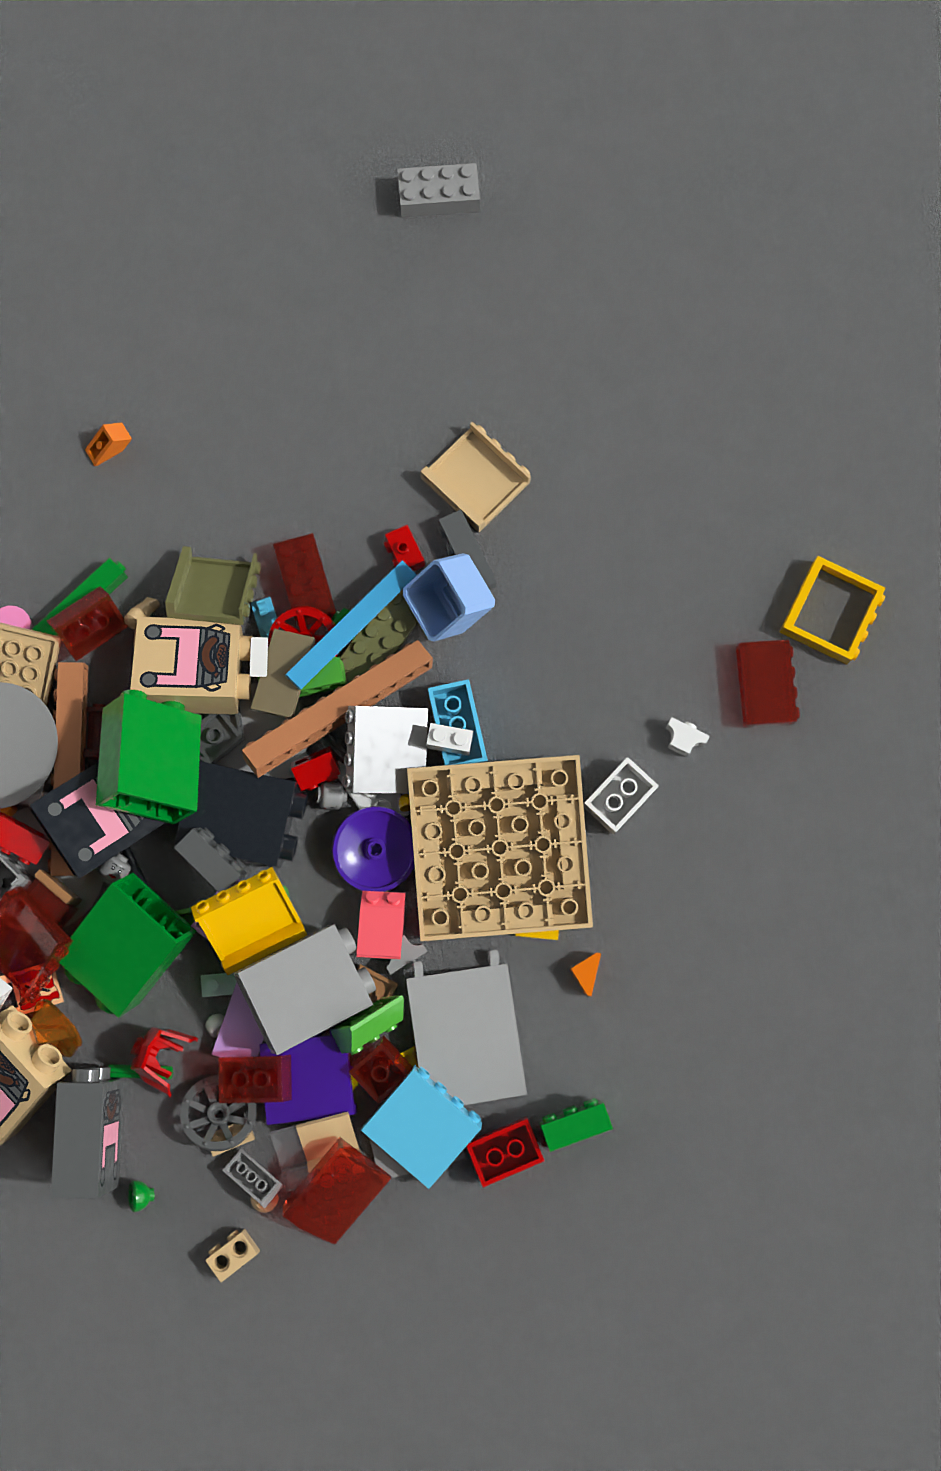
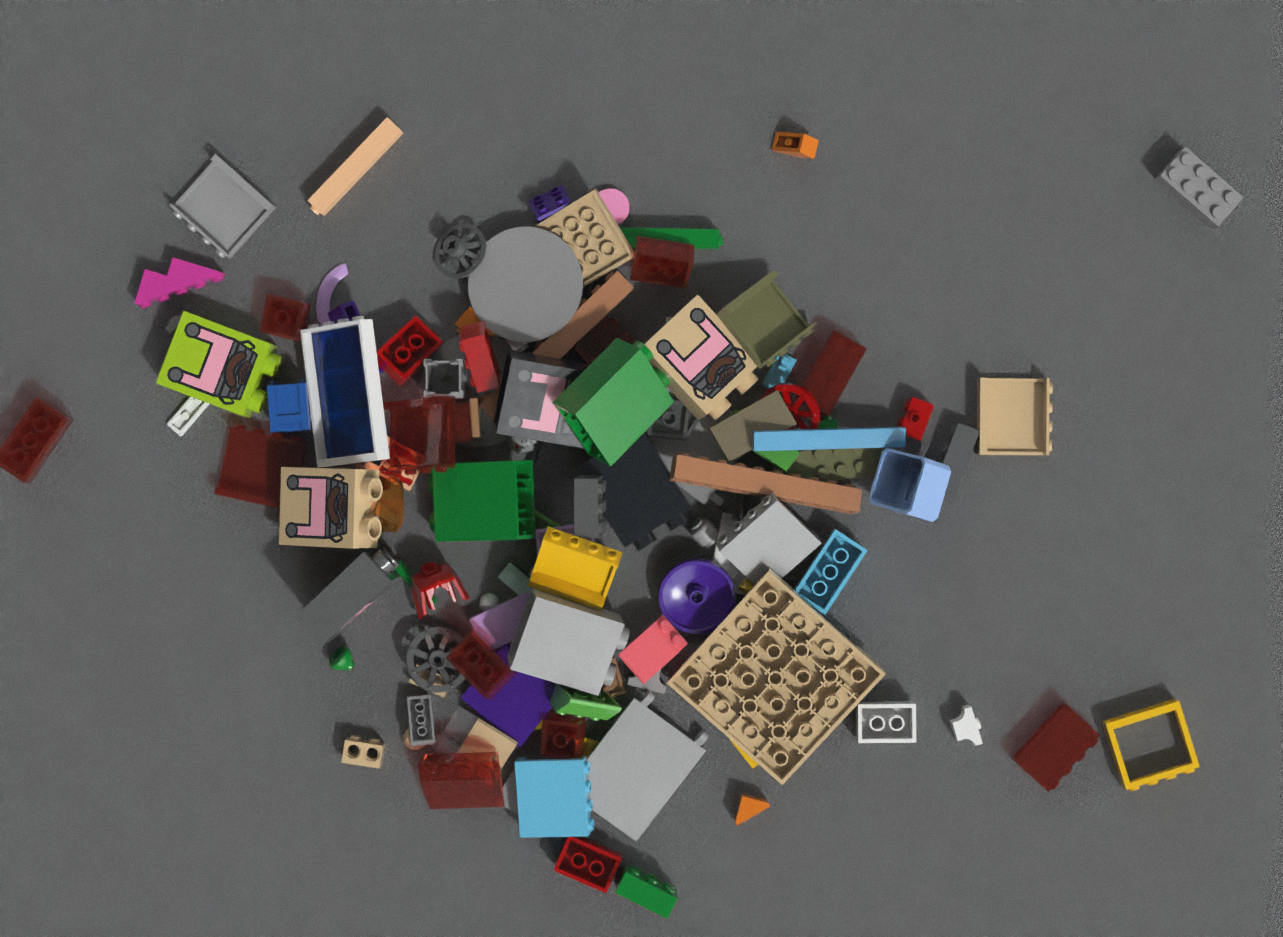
camera: 55 degrees right, 10 degrees up
tan piece [124,597,160,647] -> none
white sticker [250,637,268,677] -> none
red brick [291,746,341,791] -> none
white brick [427,723,473,756] -> none

